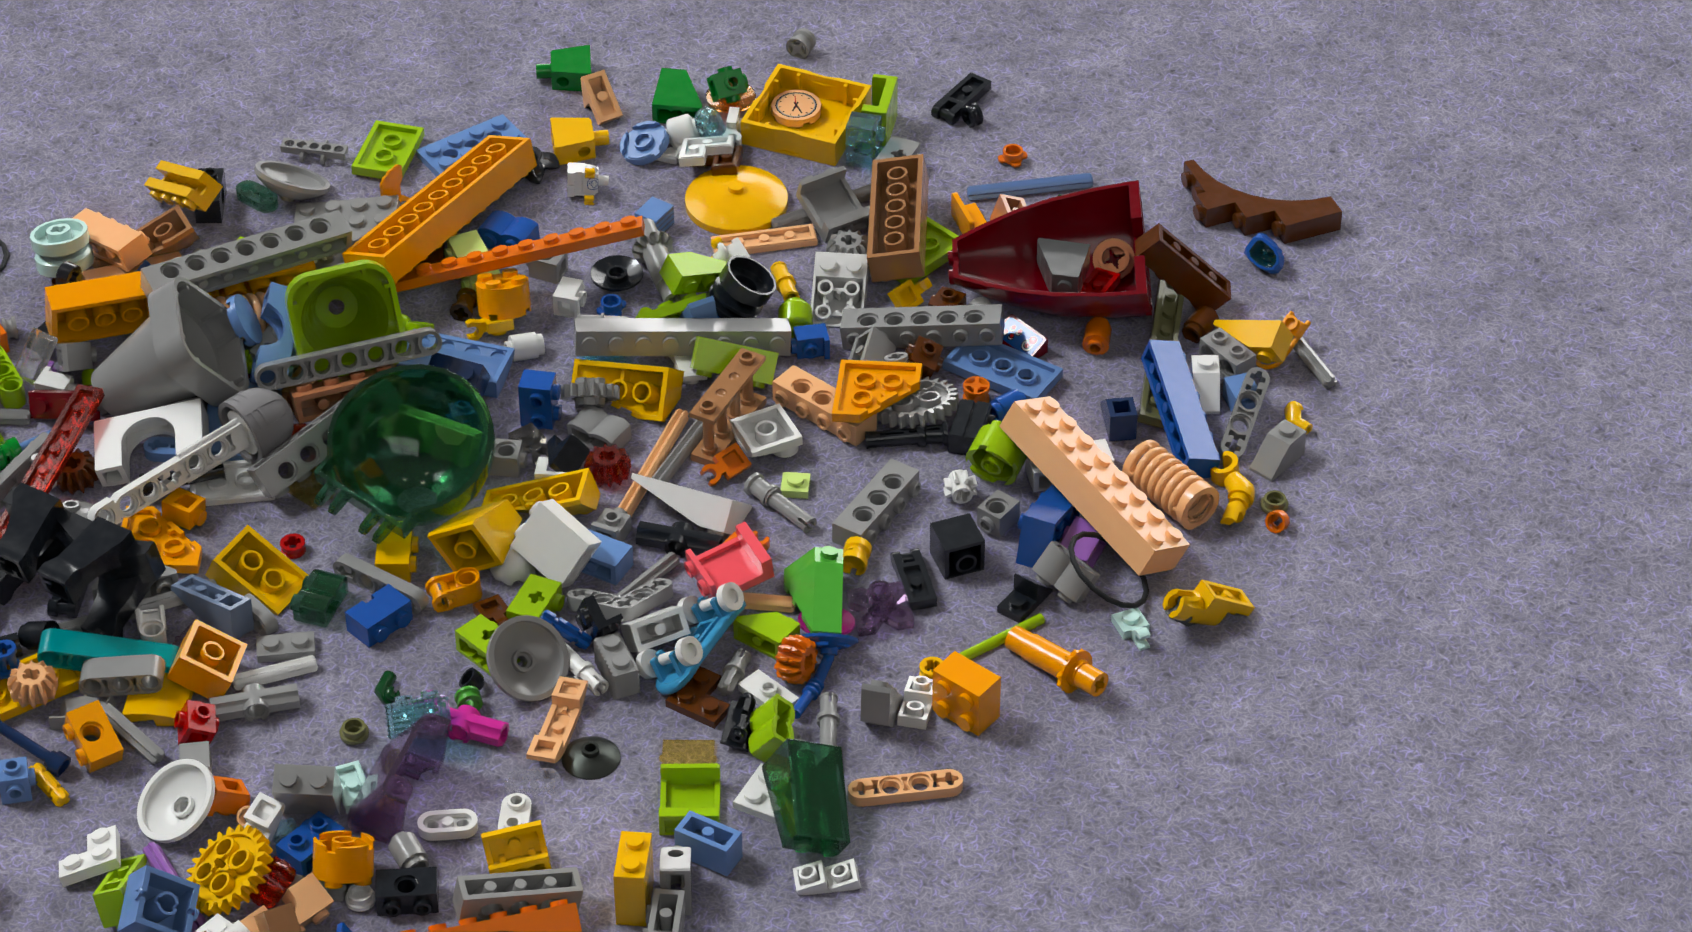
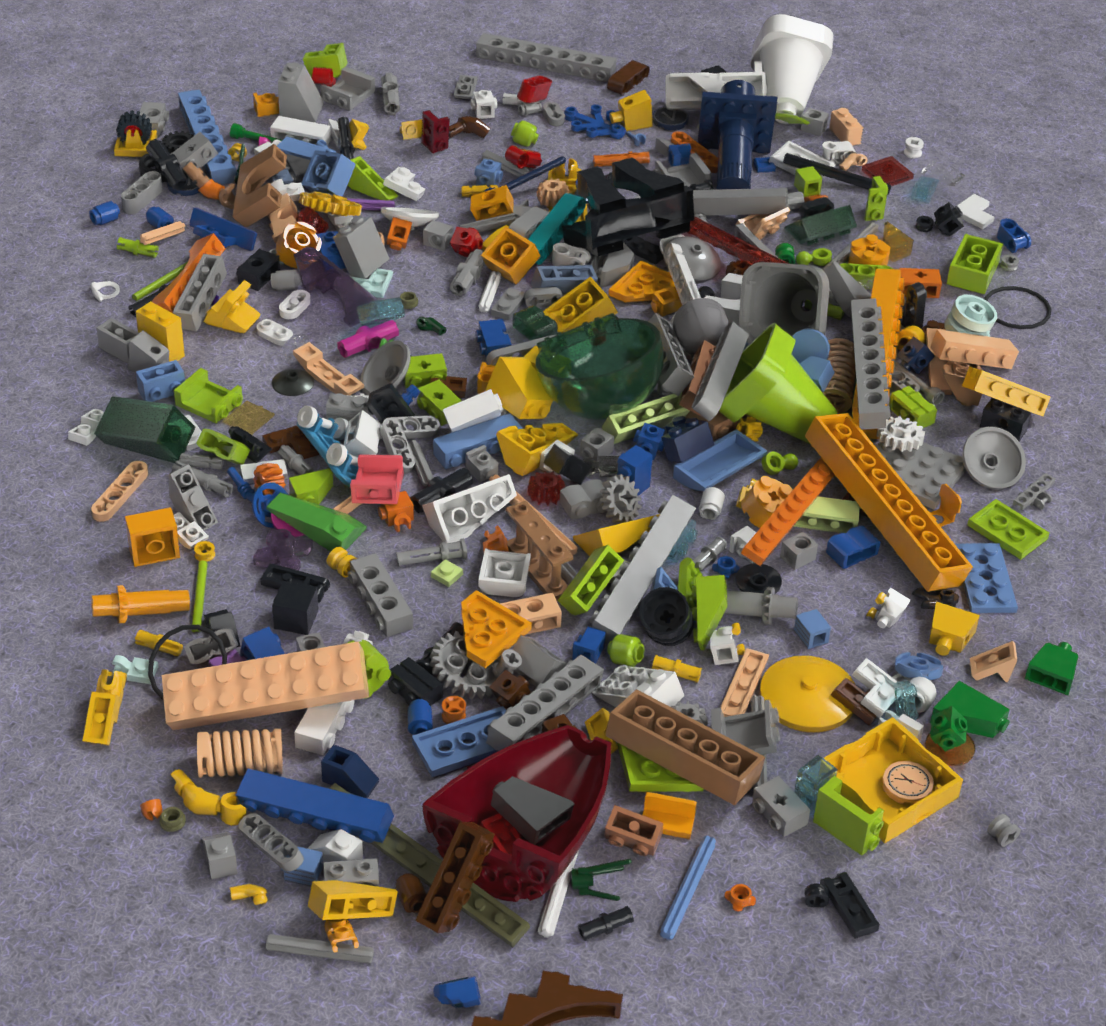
camera: 120 degrees right, 0 degrees up
none -> yellow axle [135,630,183,656]

